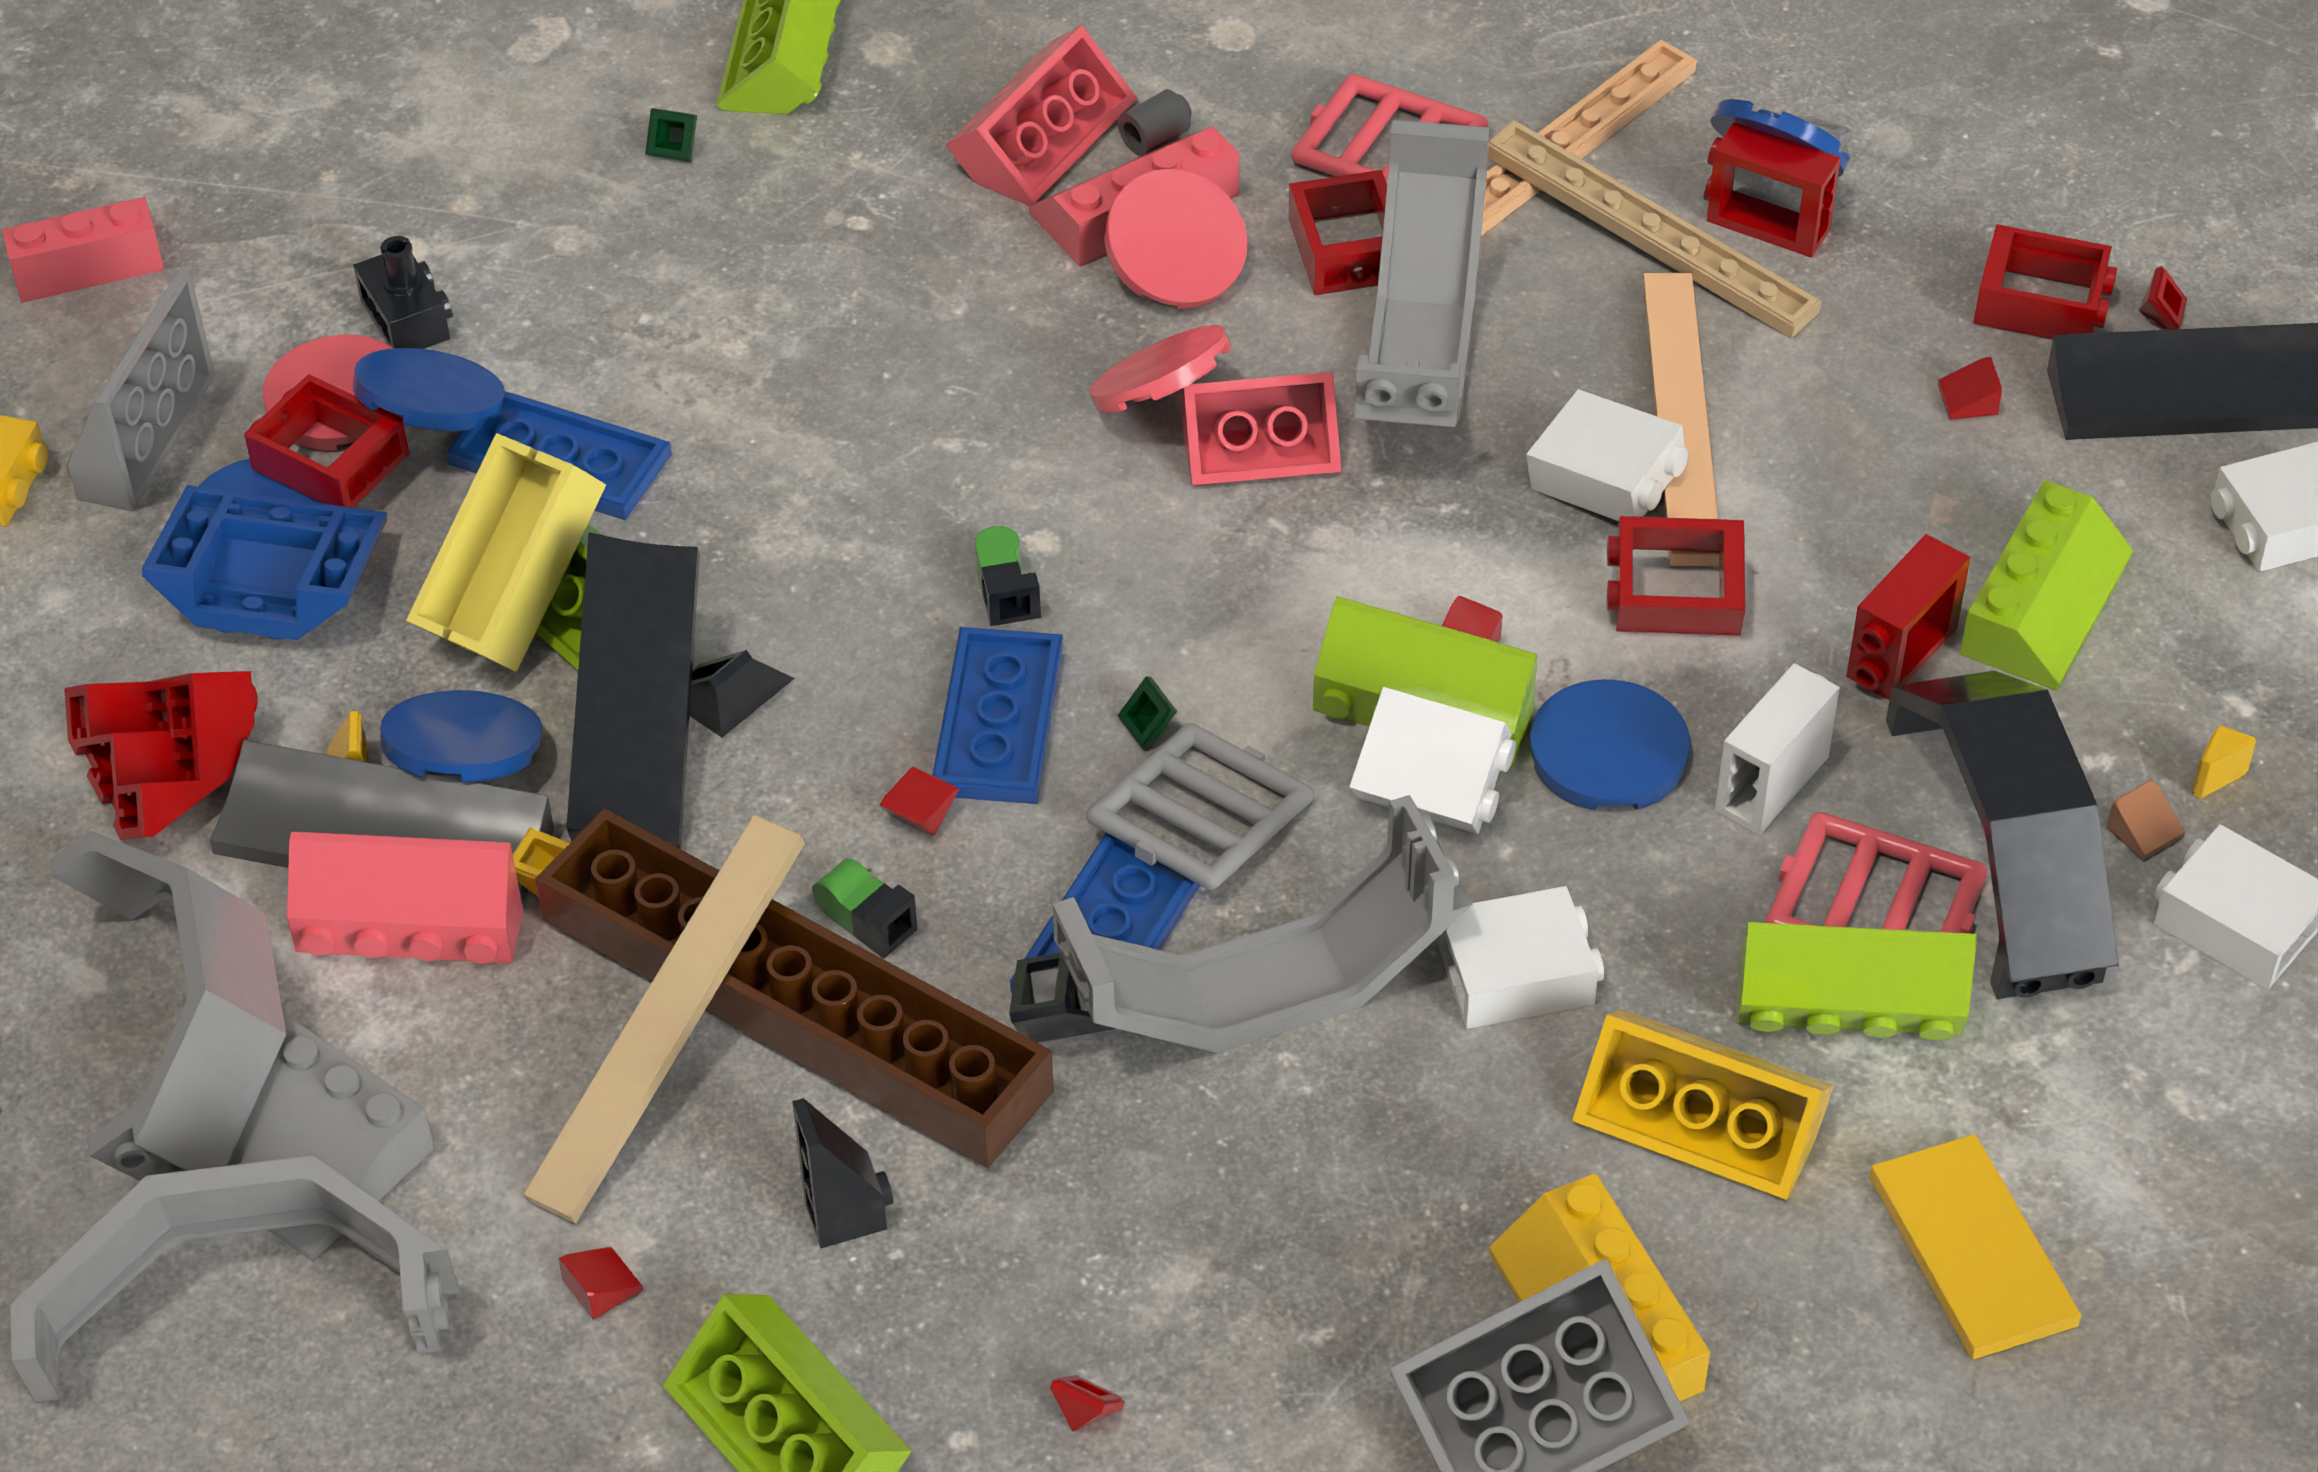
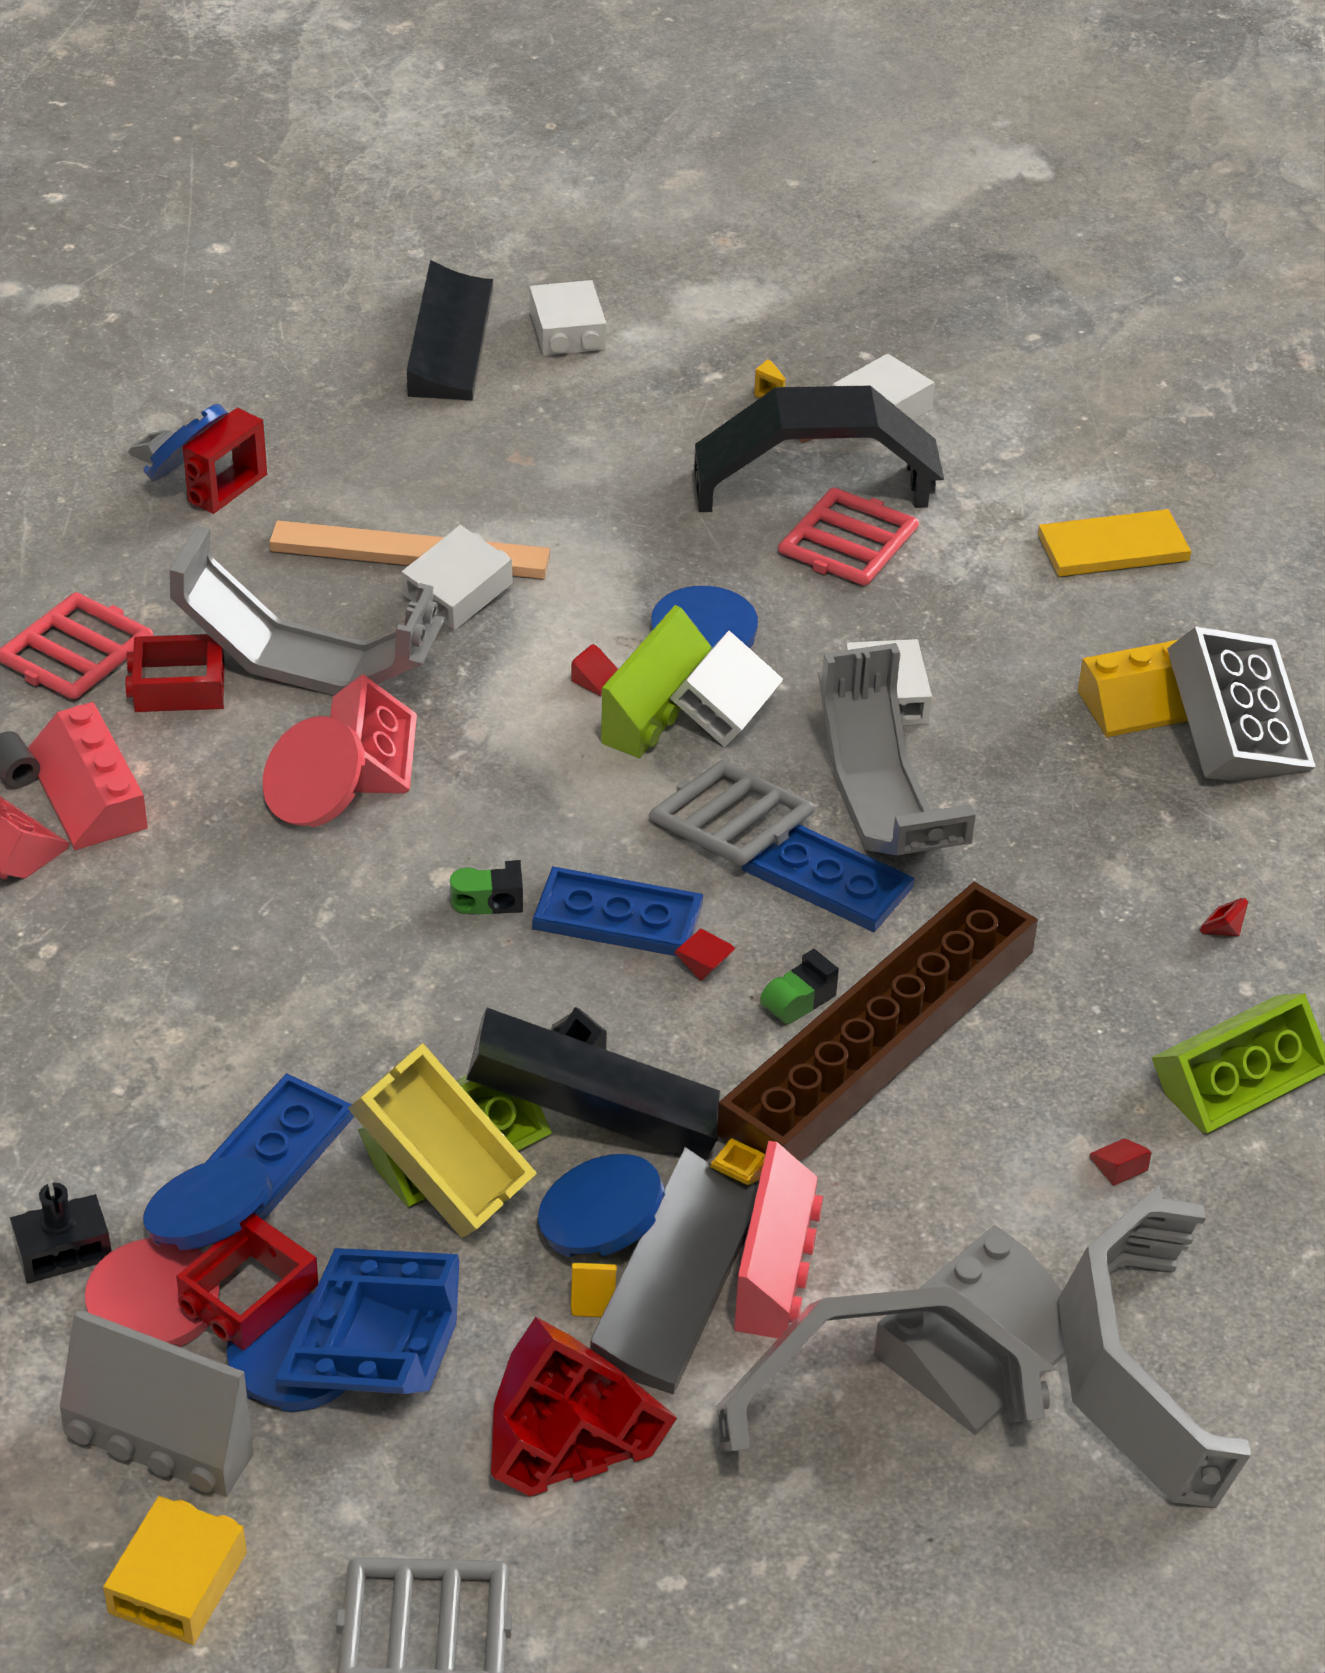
camera: 85 degrees left, 5 degrees down
tan tile [523,815,805,1224] -> none
black slope [792,1098,893,1248] -> none
black slope [1009,952,1117,1043] -> none
coral tile [1104,169,1247,309] -> none
dark green slope [1117,676,1177,751] -> none
light nougat tile [1481,39,1697,236] -> none
tan tile [1488,119,1822,339] -> none
yellow slope [1572,1009,1834,1200] -> none
red window [1606,516,1745,636] -> none
white brick [1715,663,1840,835] -> none
lime slope [1736,922,1976,1041] -> none
red window [1846,534,1971,700] -> none
red slope [1938,357,2002,420] -> none
lime slope [1960,479,2133,691] -> none
red window [1973,224,2117,339] -> none
red slope [2139,266,2187,330] -> none

